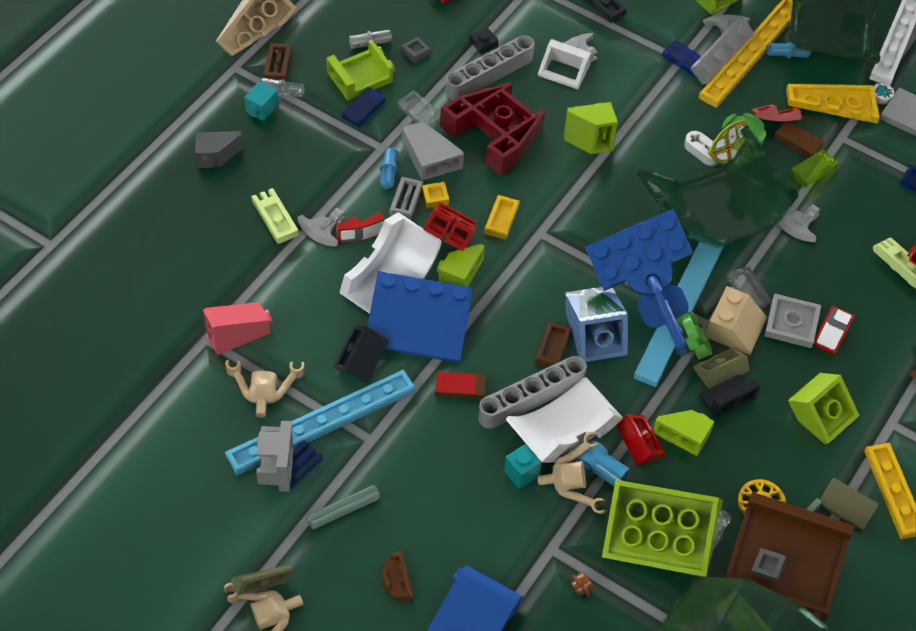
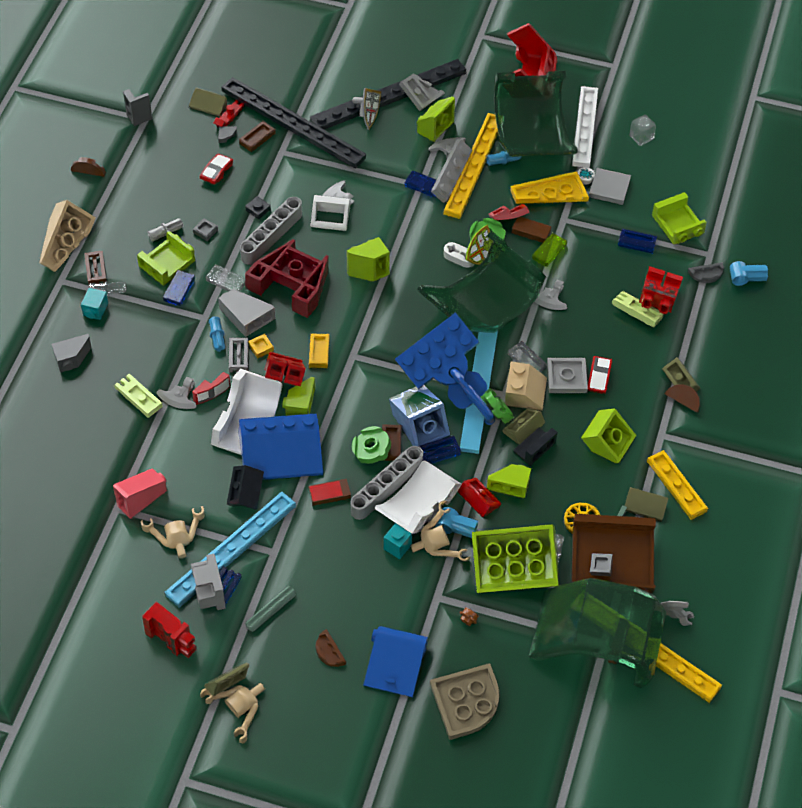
camera: 15 degrees left, 0 degrees up
none -> red hips [142,601,196,658]
none -> bright green plate [352,426,391,464]
none -> clear blue tile [418,435,461,464]

